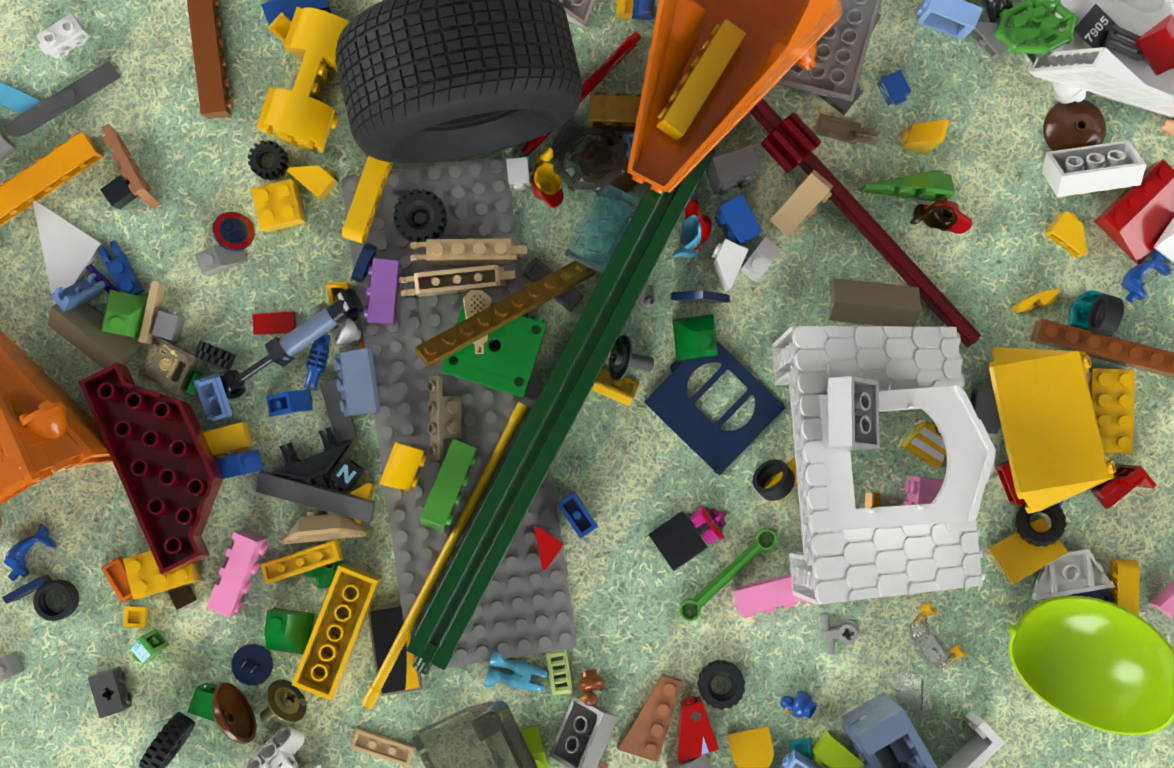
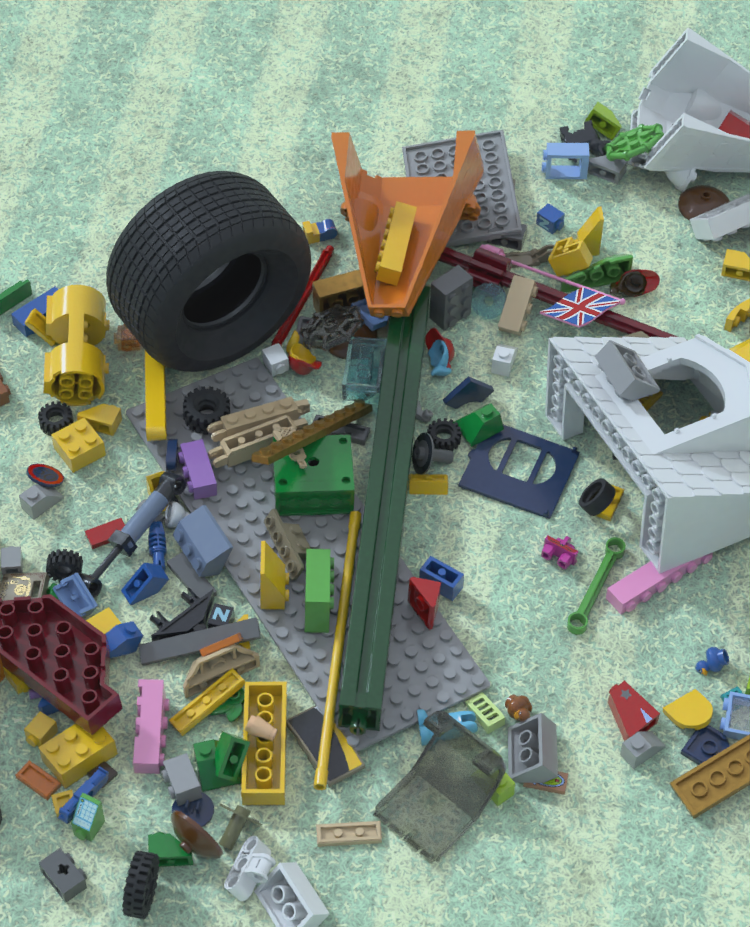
camera: 25 degrees left, 35 degrees down
nougat wing [617,674,683,762] -> none
black slope [648,511,708,571] -> none
black tyre [697,660,745,710] -> none
white slope [711,239,749,292] -> none
blue brick [714,194,762,246] -> none
light grey piece [820,612,859,655] -> none
none -> yellow brick [24,711,58,747]
none -> blue piece [58,767,109,824]
none -> light grey brick [161,753,202,806]
none -> orange tile [200,632,243,657]
none -> green slope [215,731,250,783]
none -> light nougat cone [245,715,278,741]
none -> black tyre [427,418,461,451]
none -> clear light blue tile [471,283,507,319]
none -> flag [480,244,626,328]
none -> yellow brick [548,236,593,277]

